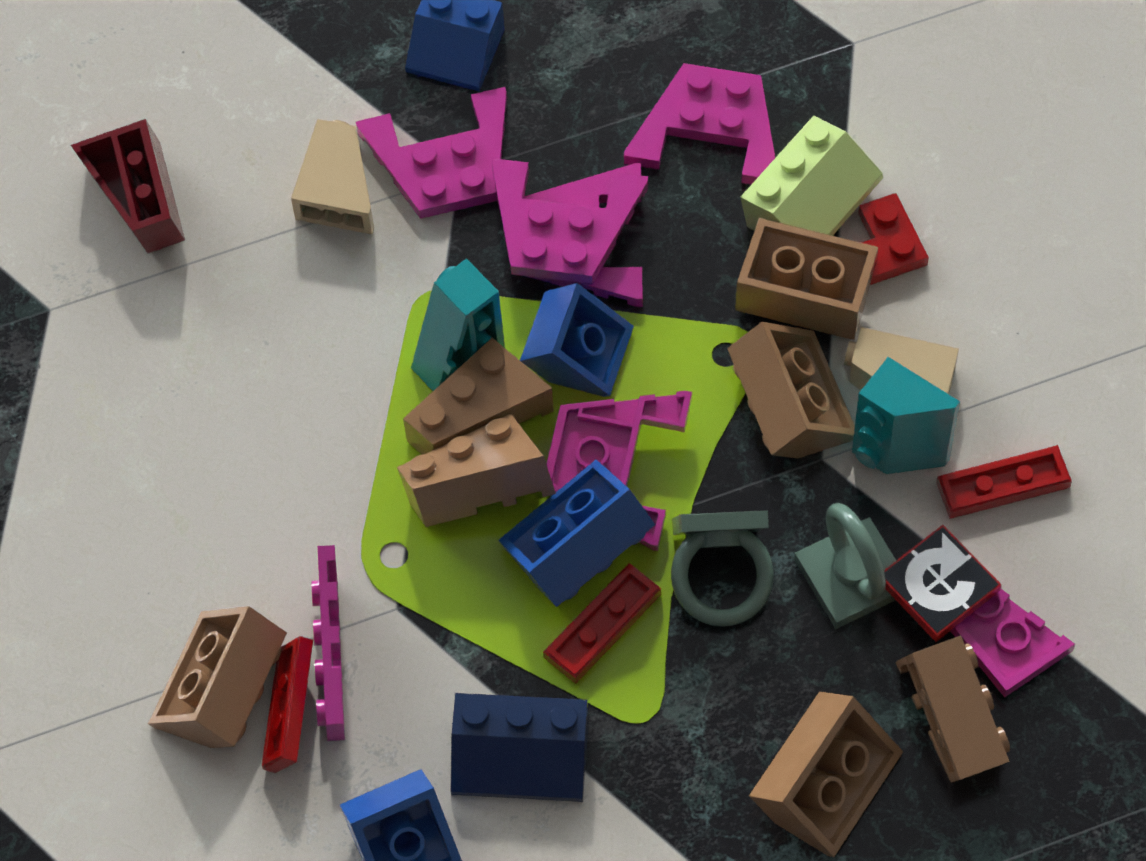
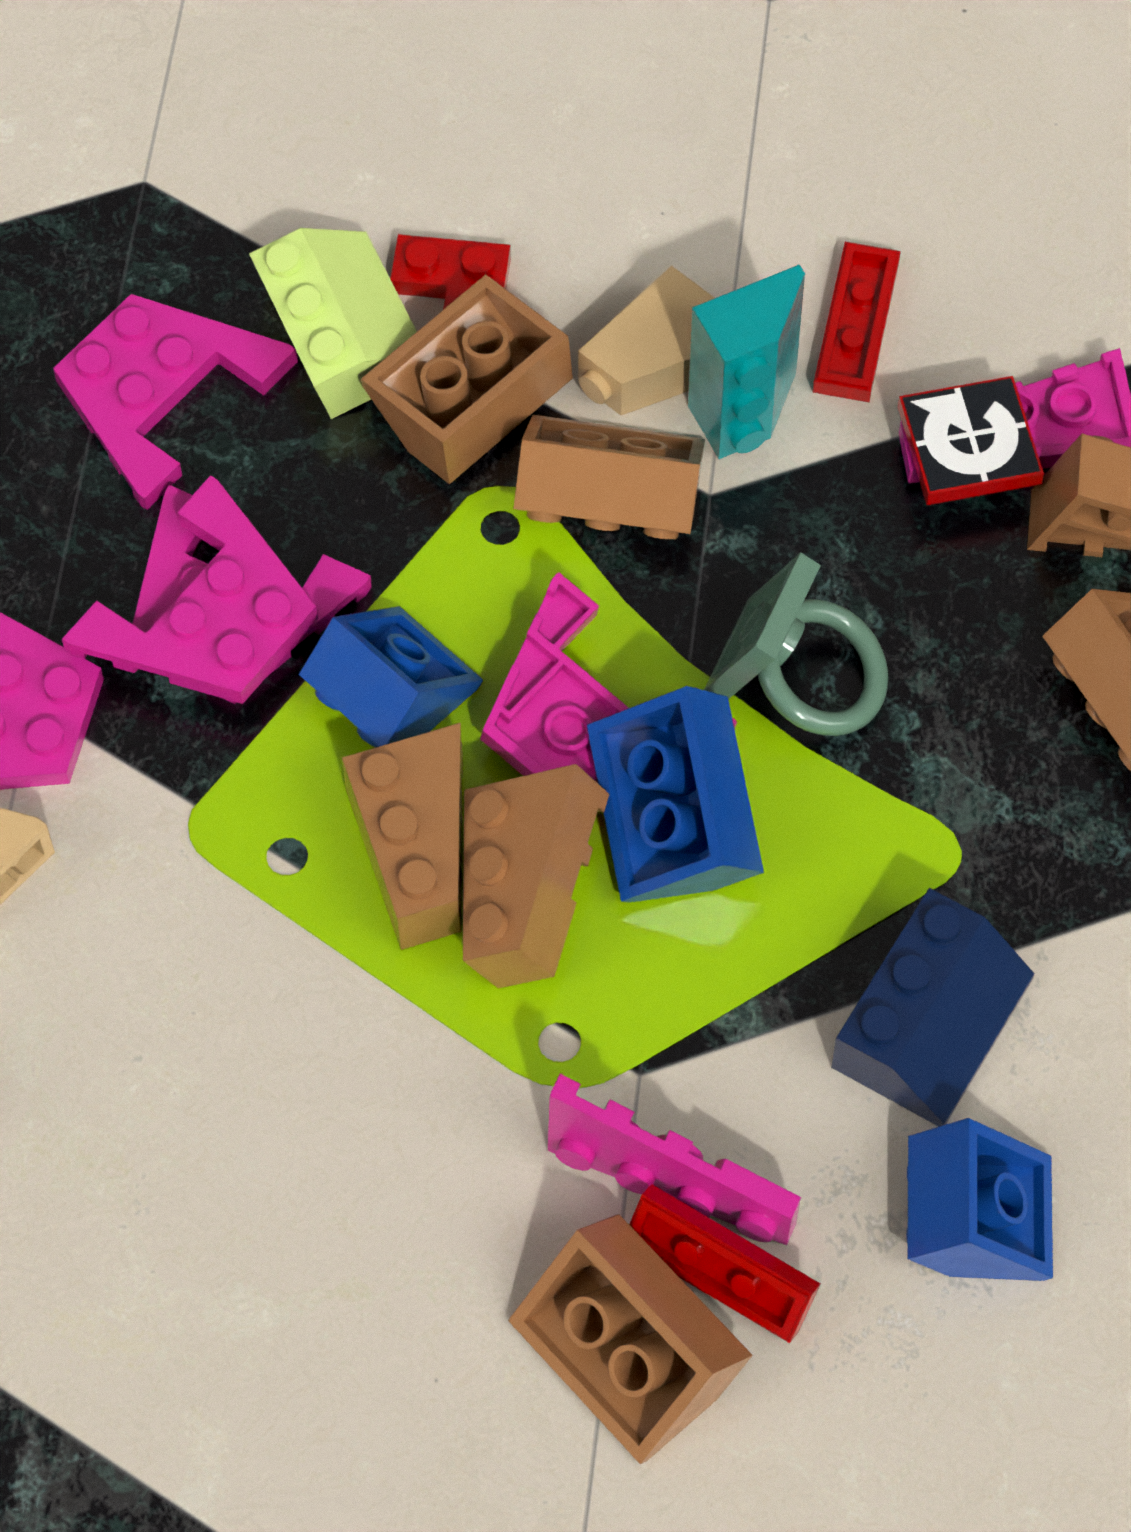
camera: 65 degrees left, 0 degrees up
teal wedge [411,258,505,391] -> none
red tile [543,563,662,684] -> none
sand green tile [794,503,896,629] -> none

